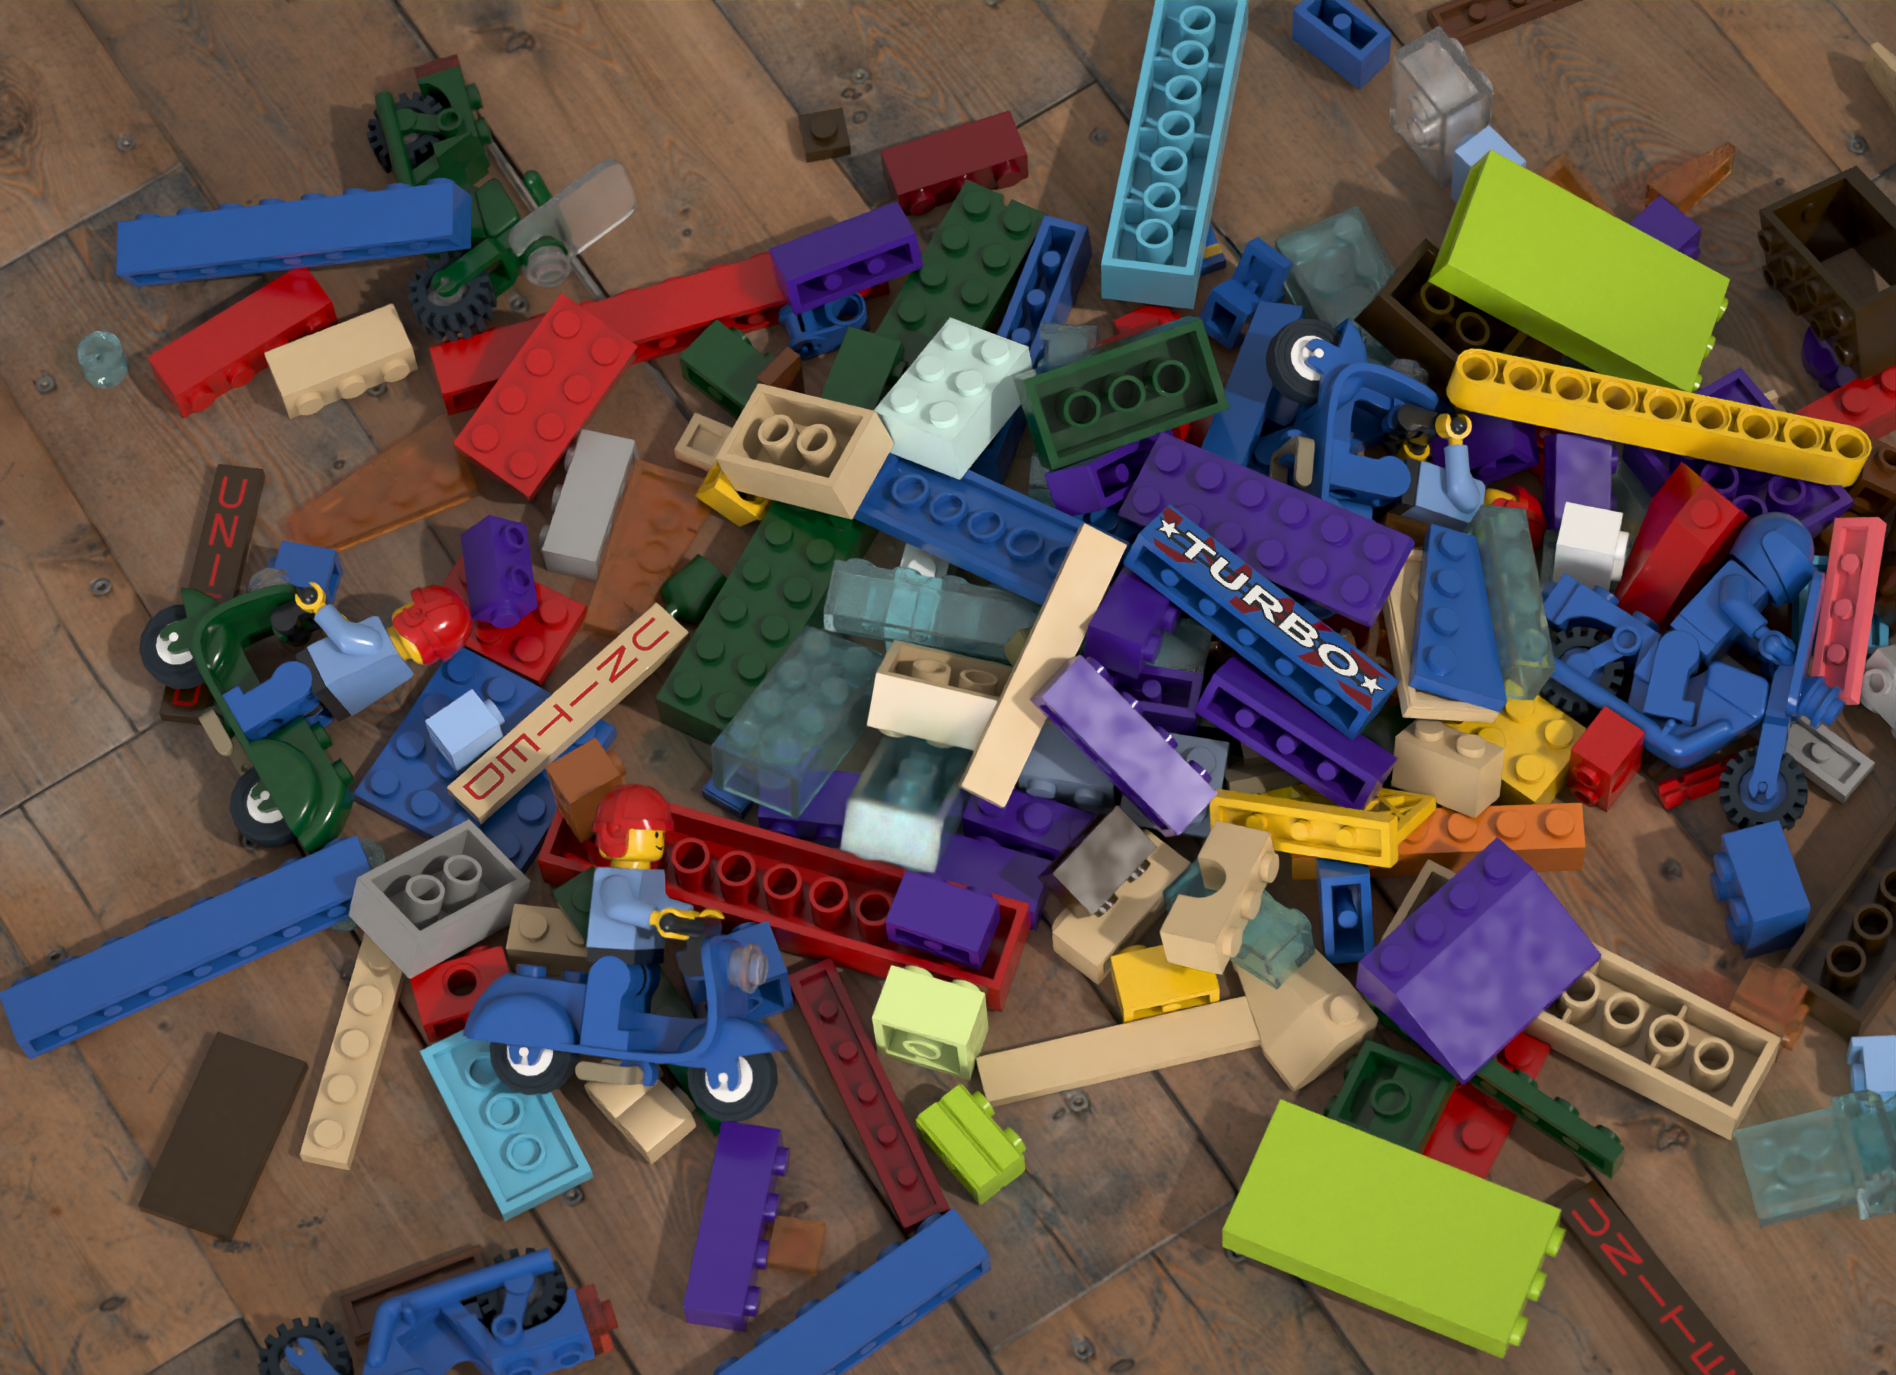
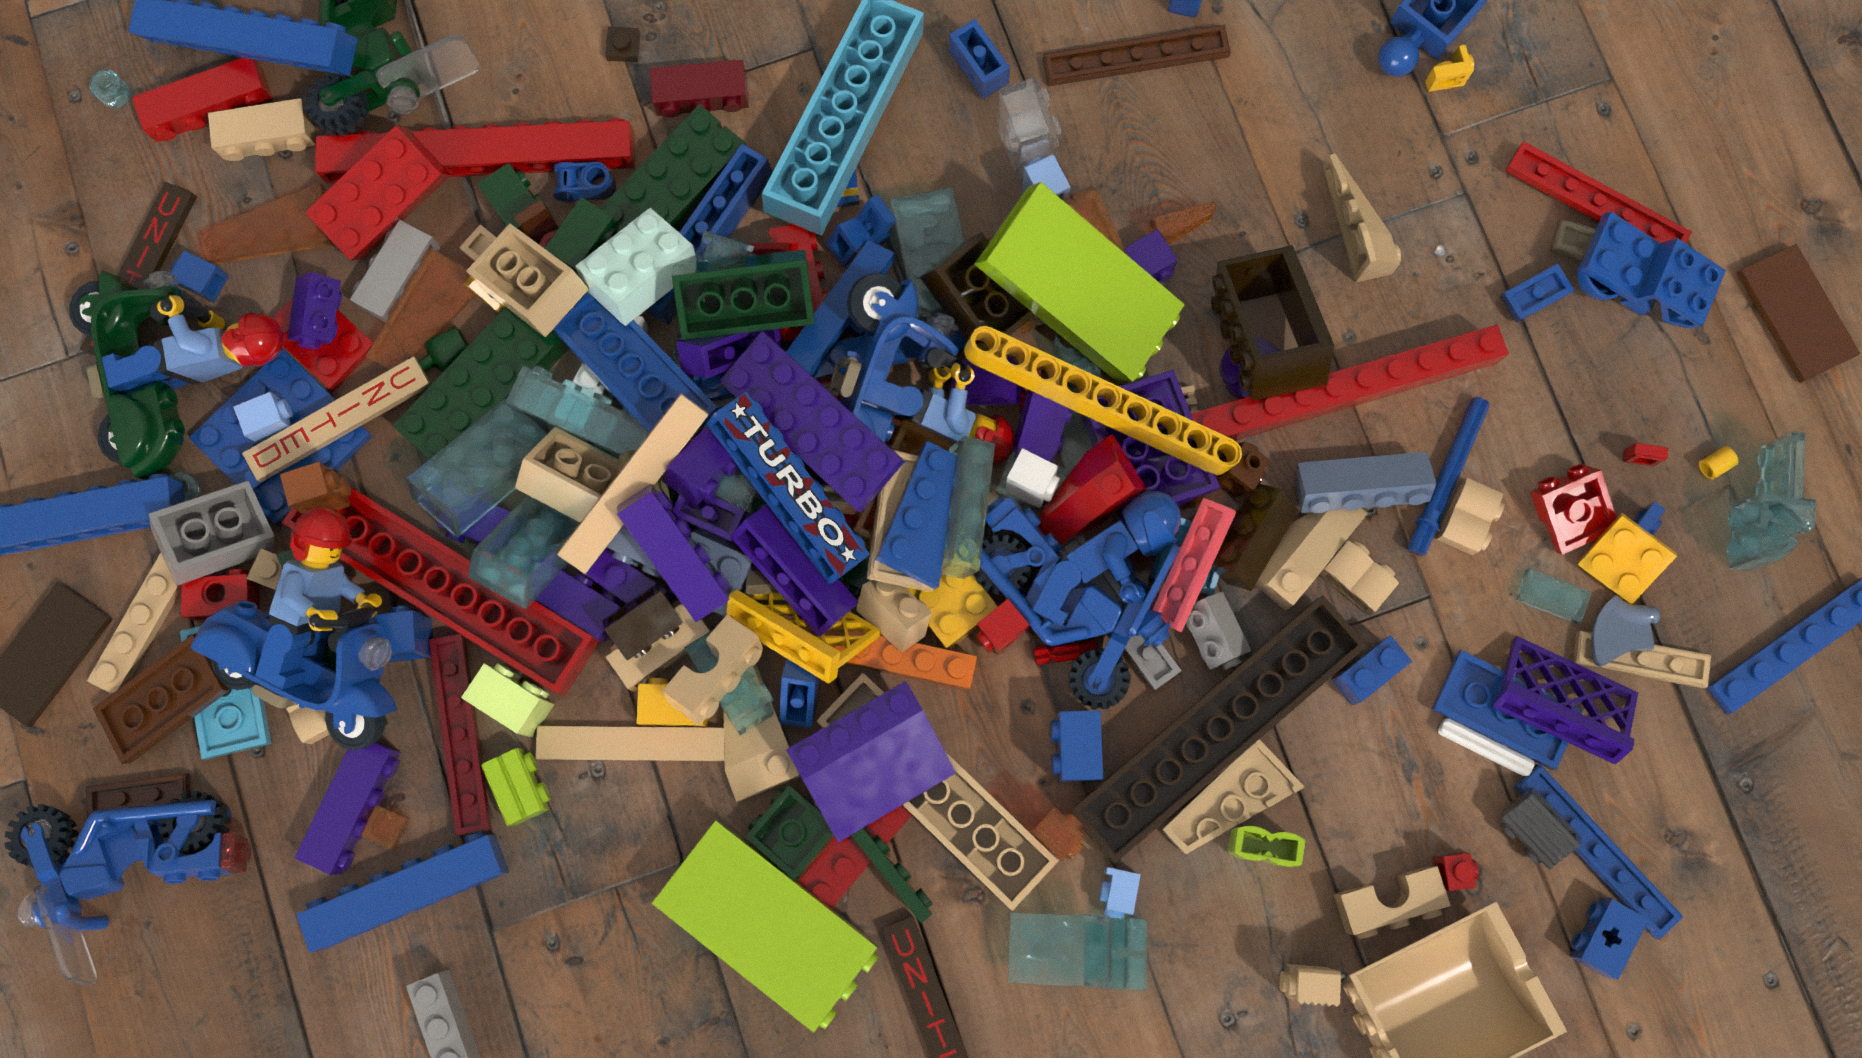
camera: 10 degrees right, 15 degrees up
dark purple brick [768,201,923,315] -> none
dark purple brick [885,870,1000,970] -> none
none -> reddish brown plate [93,634,230,764]

